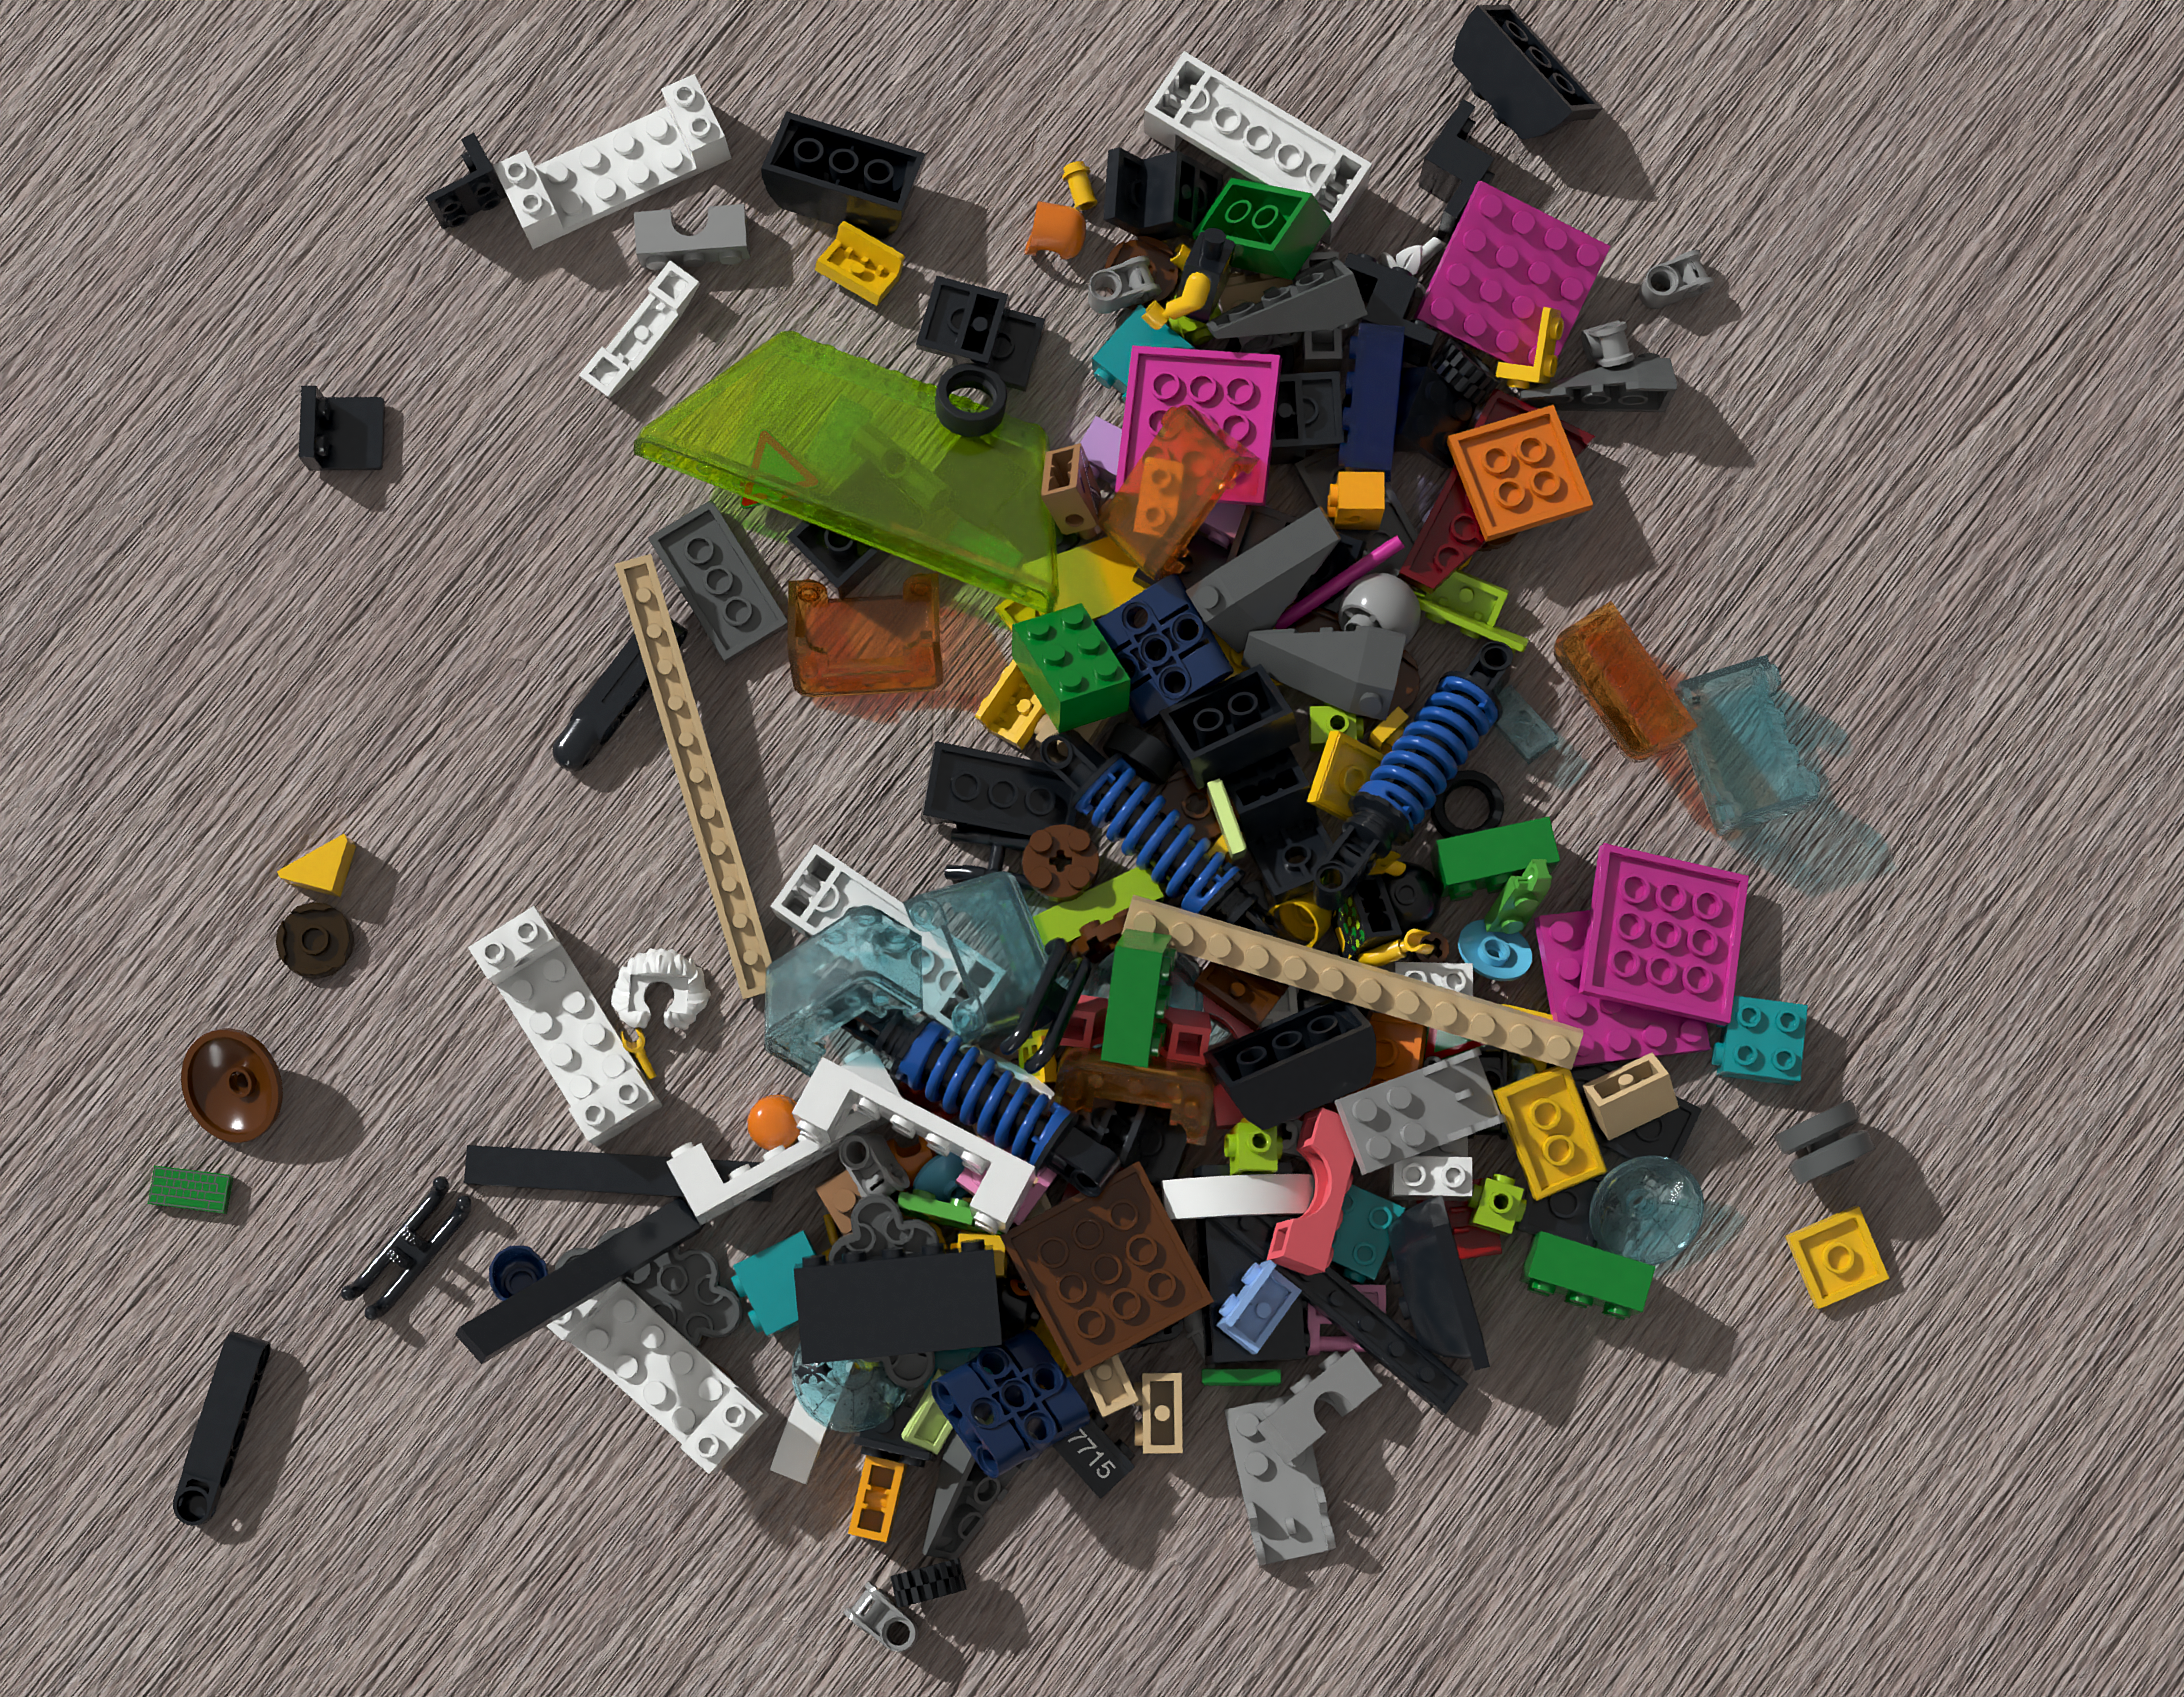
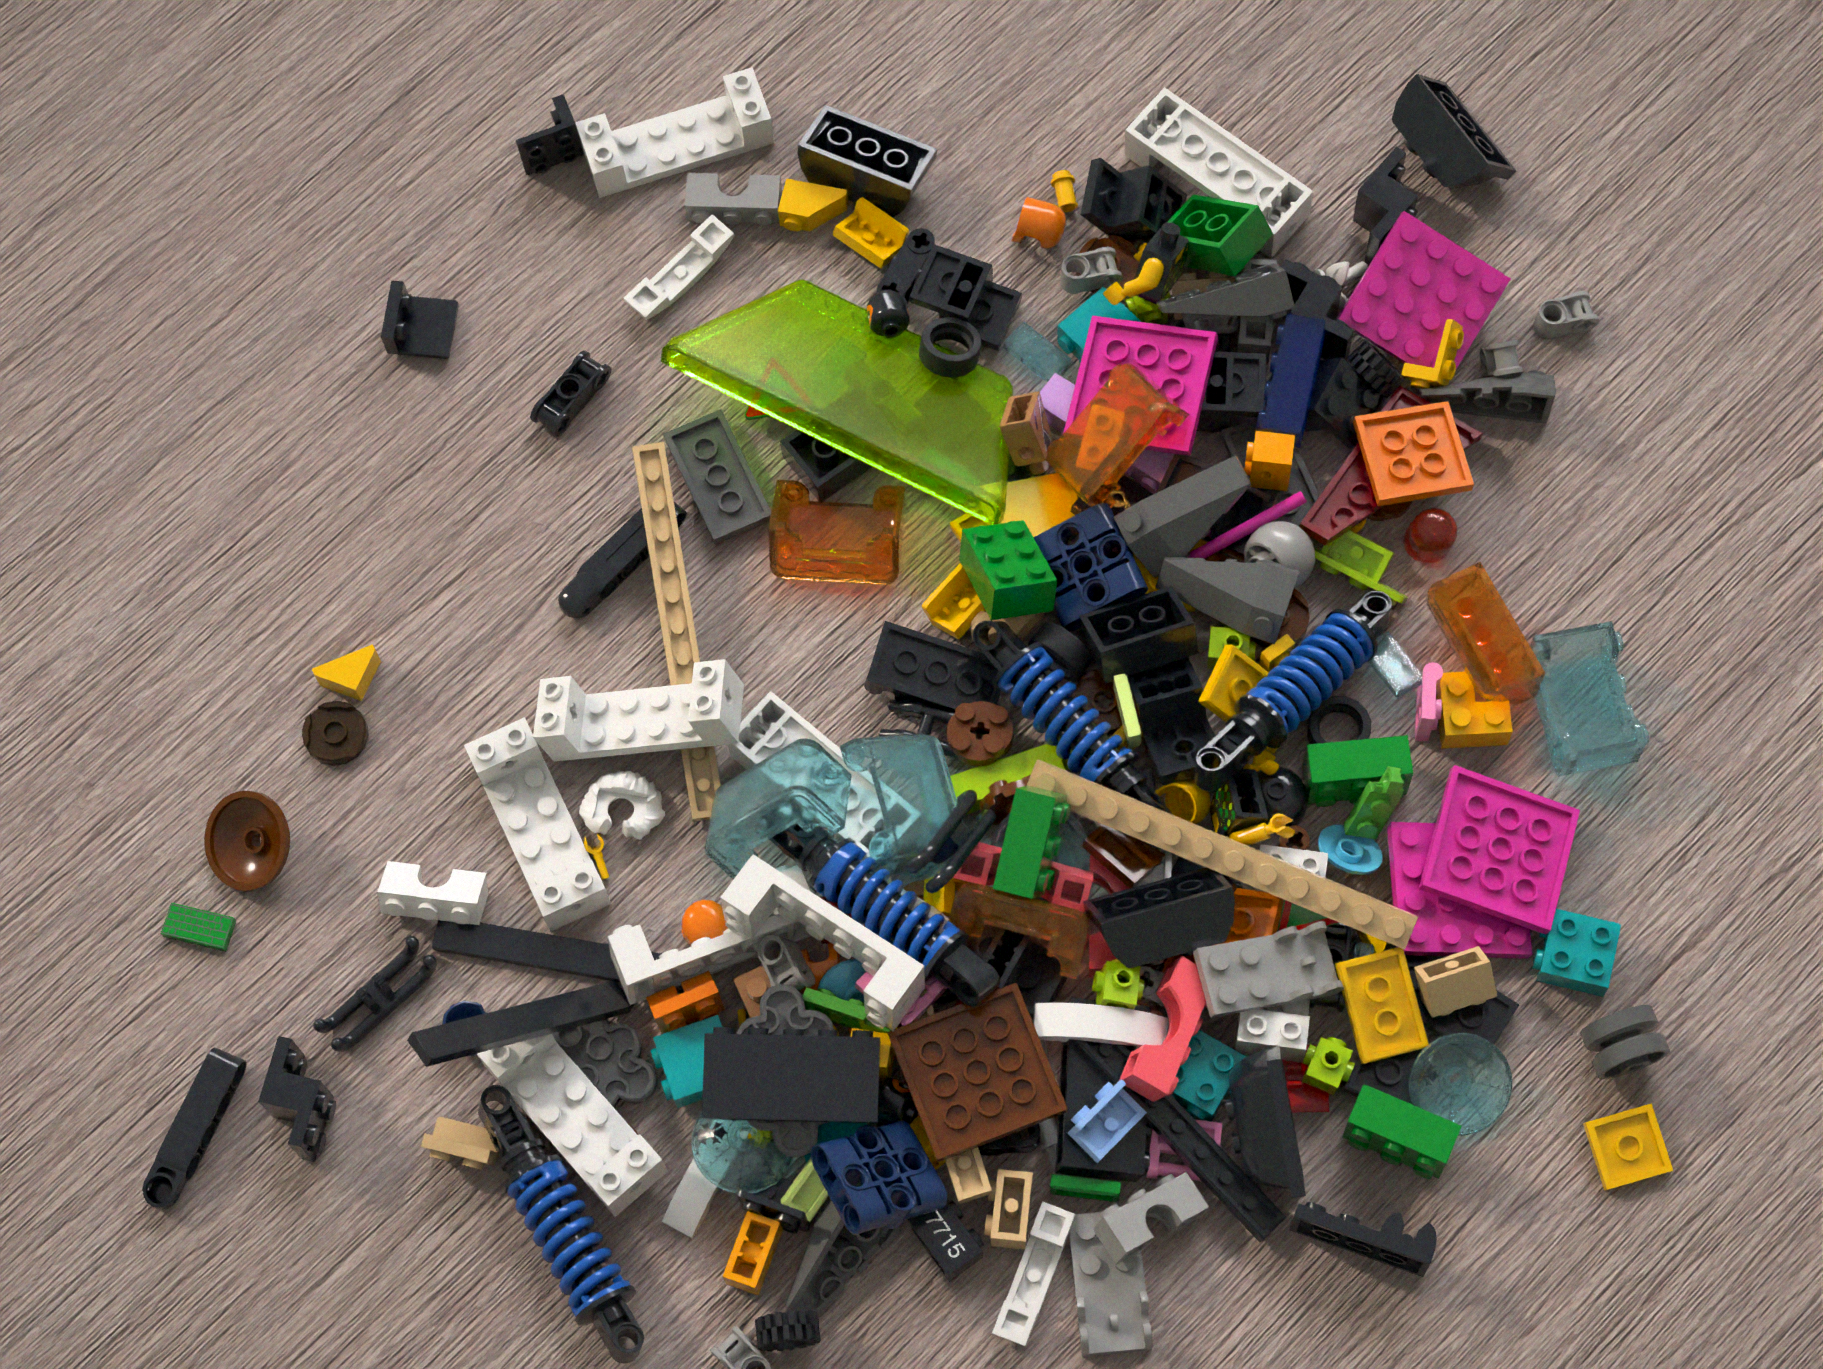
camera: 10 degrees right, 10 degrees down
none -> black bracket [258,1036,336,1162]
none -> white arch [378,861,488,925]
none -> tan bracket [421,1117,498,1170]
none -> piece [478,1085,644,1364]
none -> black piece [530,350,612,437]
none -> white plate [533,659,744,762]
none -> orange plate [646,970,725,1034]
none -> yellow slope [778,179,849,231]
none -> black head [867,290,910,338]
none -> black piece [876,228,935,304]
none -> white slope [992,1201,1075,1346]
none -> clear light blue plate [1003,321,1071,382]
none -> black hinge [1289,1202,1437,1277]
none -> clear red helmet [1403,508,1458,563]
none -> bright pink plate [1415,662,1443,741]
none -> yellow brick [1436,671,1513,749]

